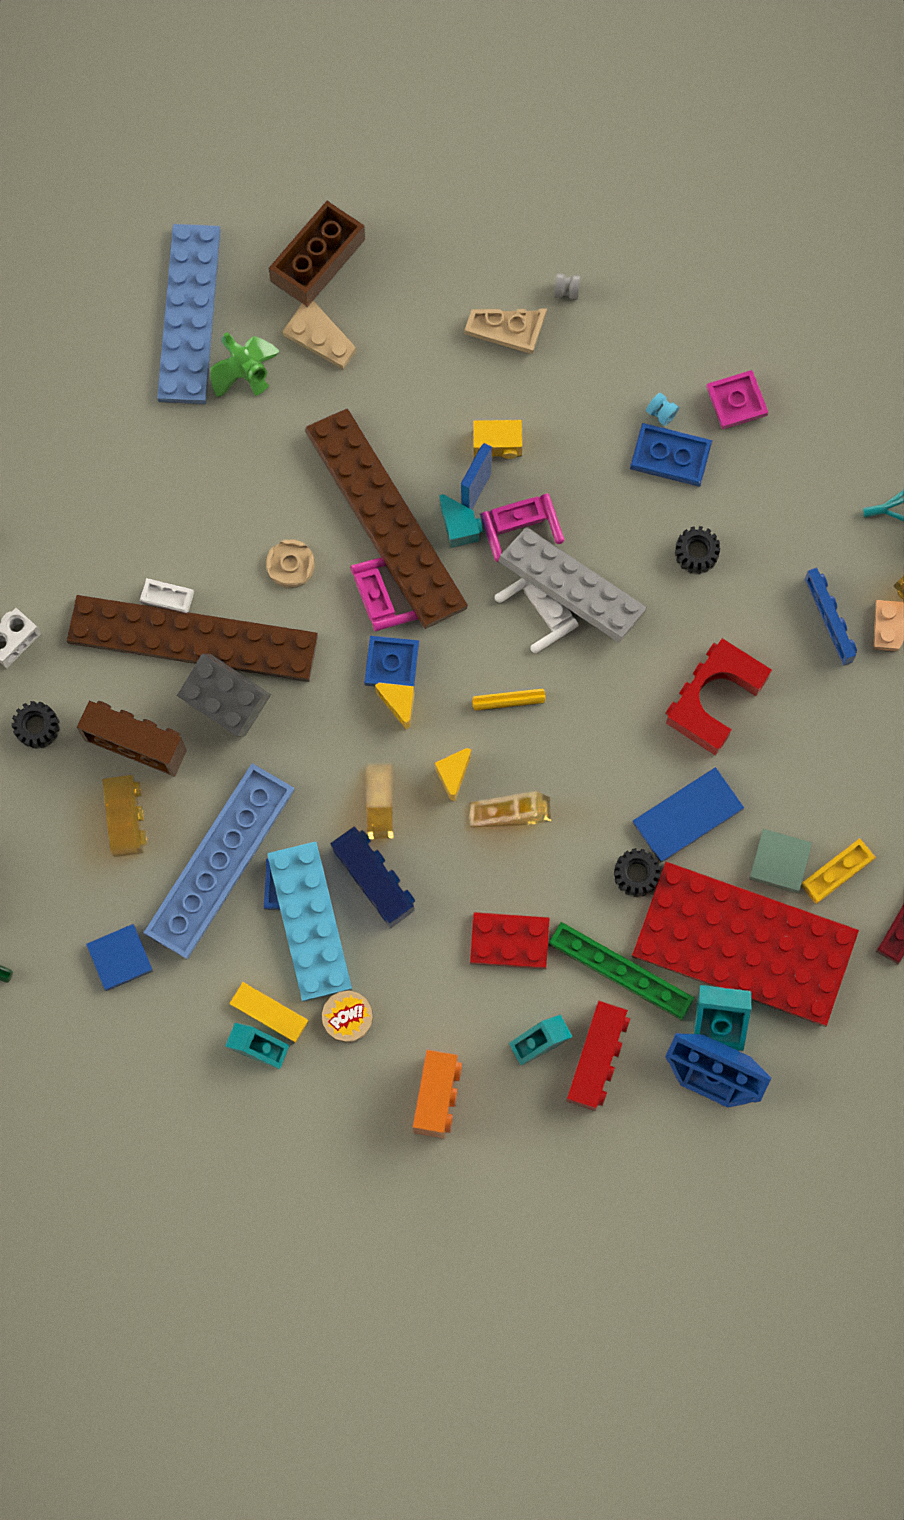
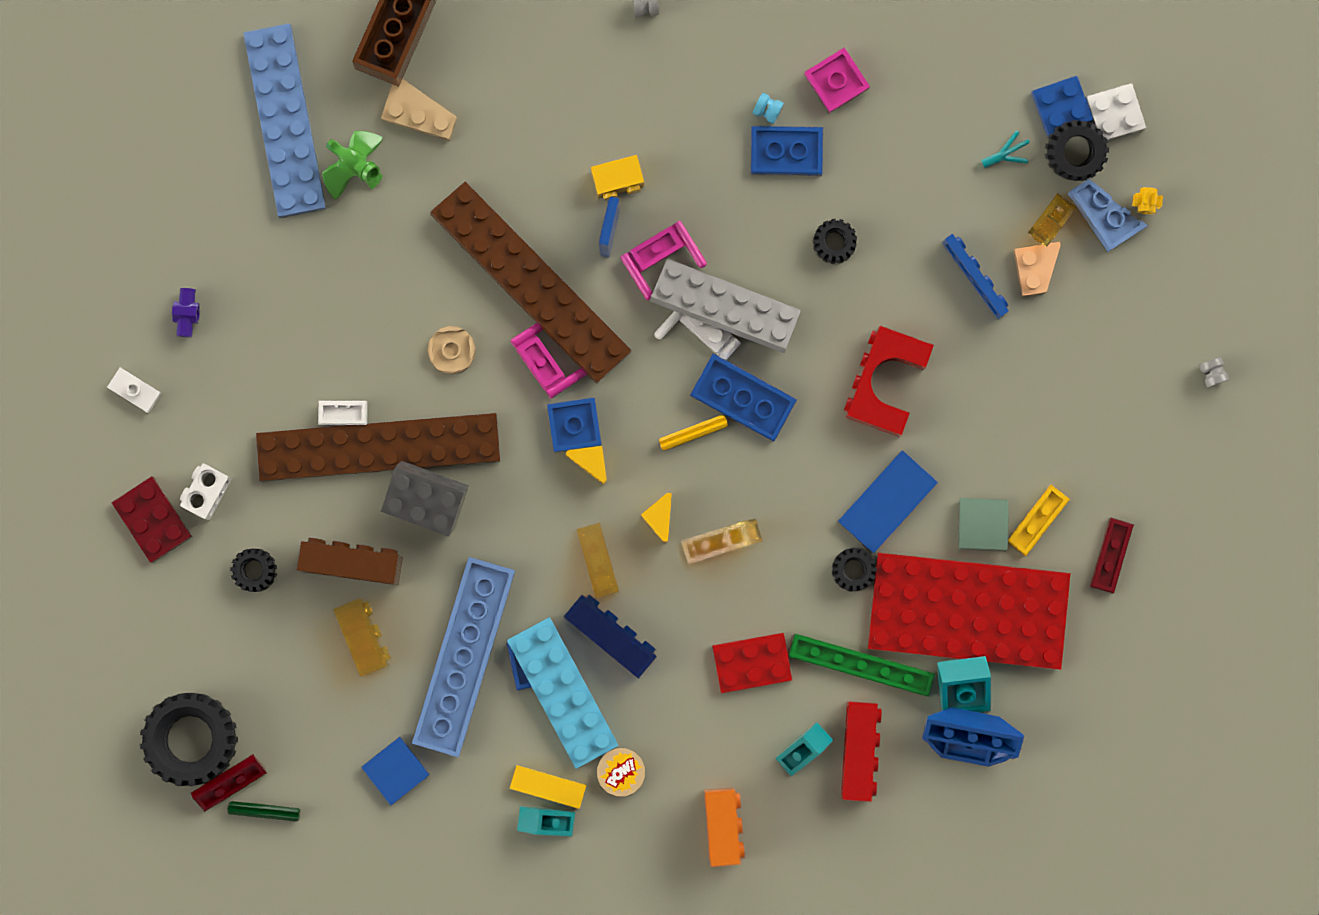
camera: 20 degrees left, 10 degrees up
teal slope [439,494,483,548] -> none
tan wing [464,309,547,354] -> none
none -> dark purple axle [172,288,200,338]
none -> blue tile [690,354,797,442]

